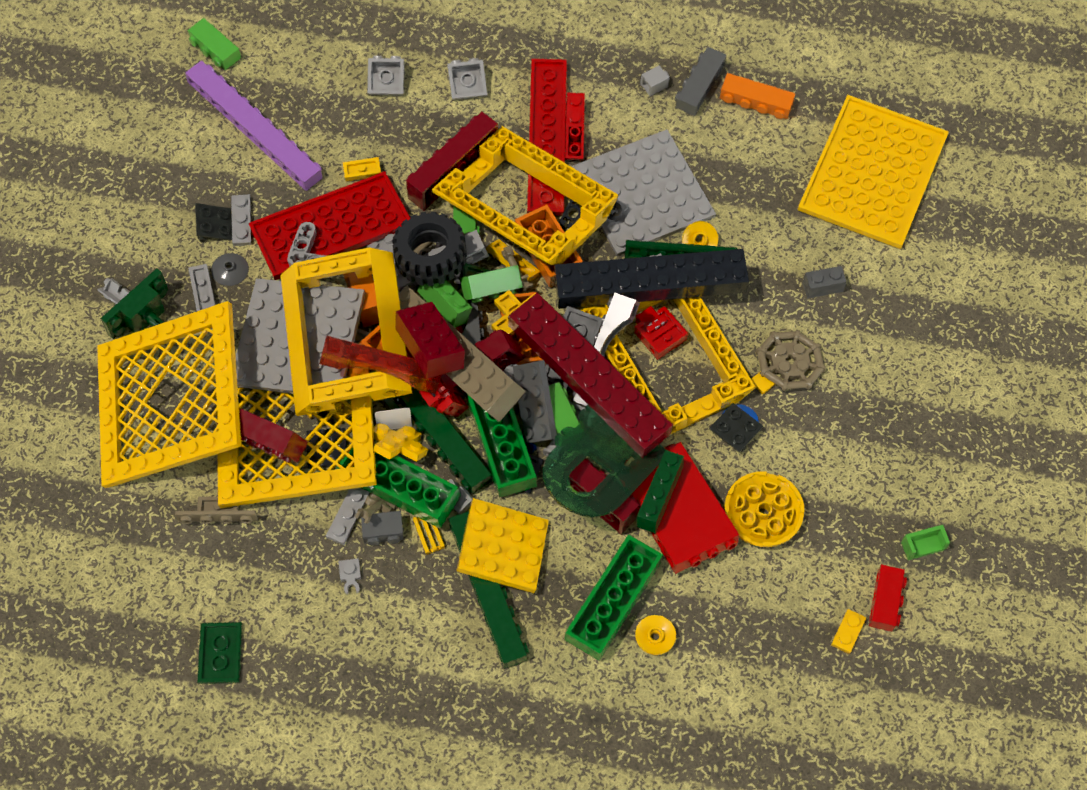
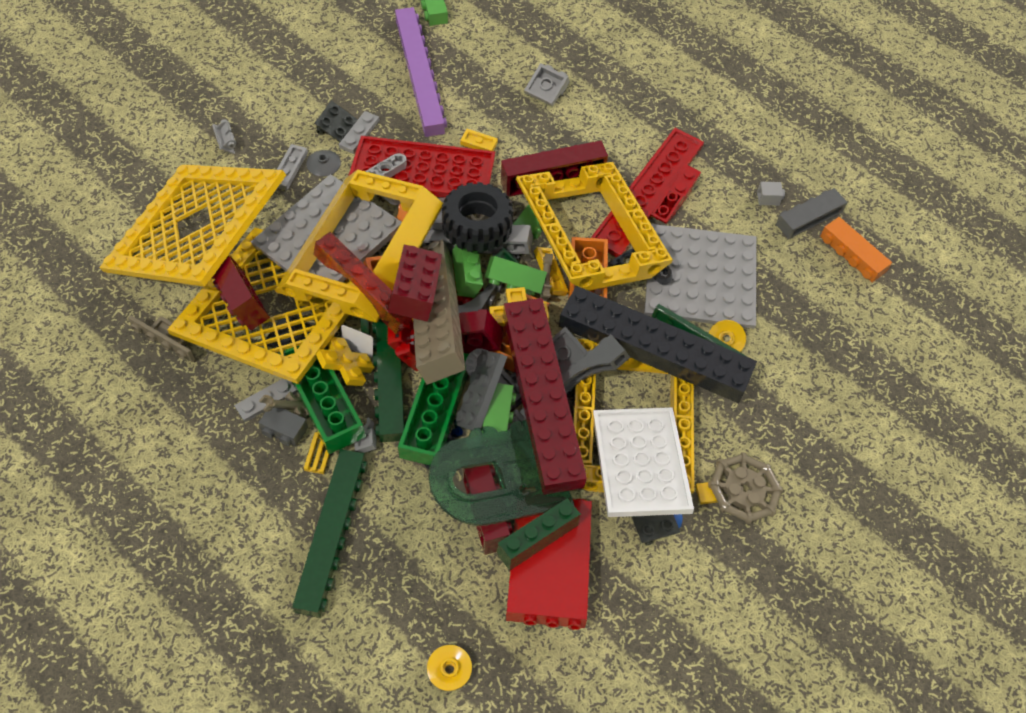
camera: 30 degrees right, 5 degrees down
dark green brick [100,268,168,339] -> none
dark green tile [197,622,242,684] -> none
light grey plate [338,558,361,595] -> none
light grey plate [447,58,487,100] -> none
yellow plate [456,498,549,593] -> none
green brick [564,534,663,661] -> none
red piece [634,306,688,360] -> none
yellow brick [724,471,804,547] -> none
yellow plate [797,95,949,249] -> none
dark grey brick [802,266,847,299] -> none
none -> white plate [593,408,694,517]

